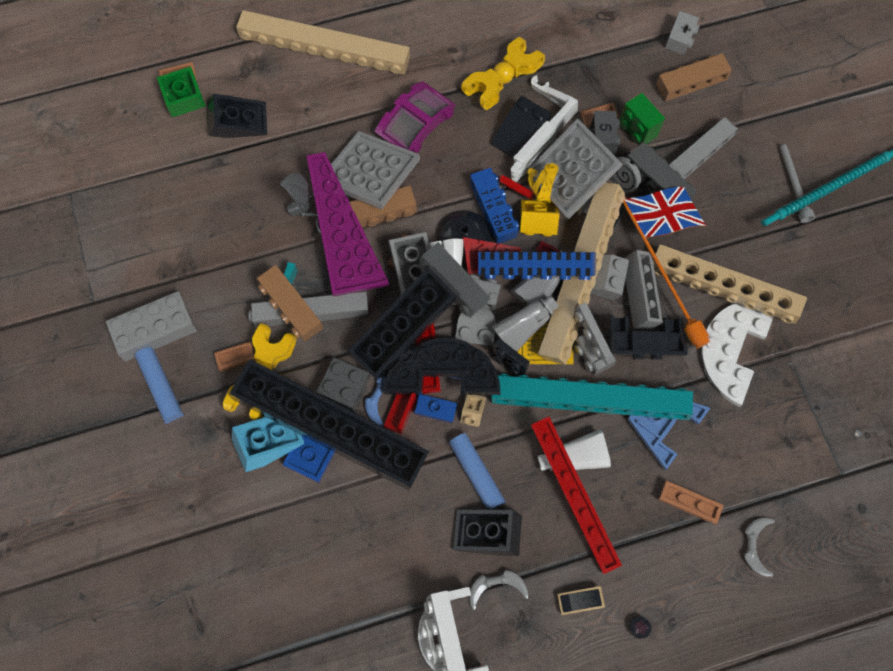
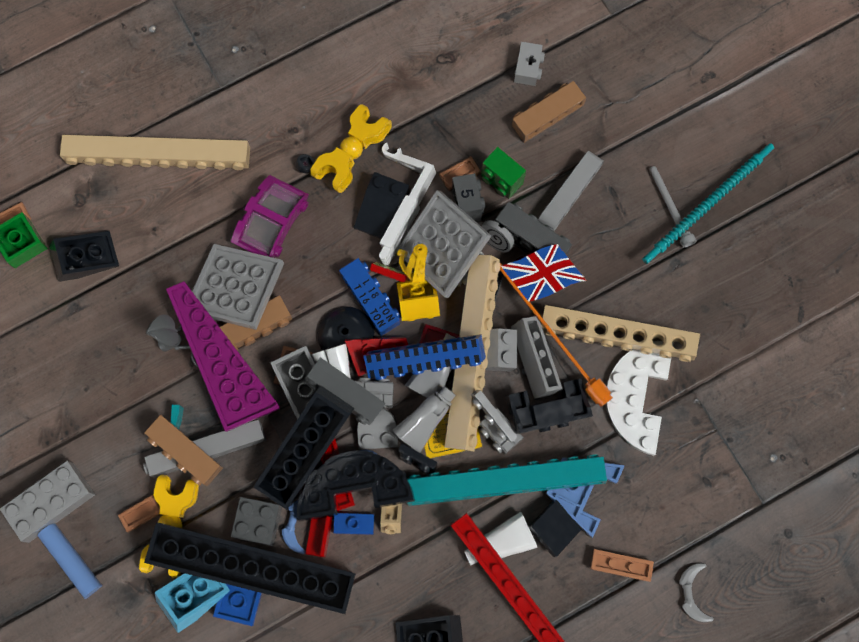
camera: 10 degrees left, 5 degrees up
medium blue brick [449,433,506,510] -> none
none -> black tile [295,154,315,174]
none -> black tile [529,500,582,557]

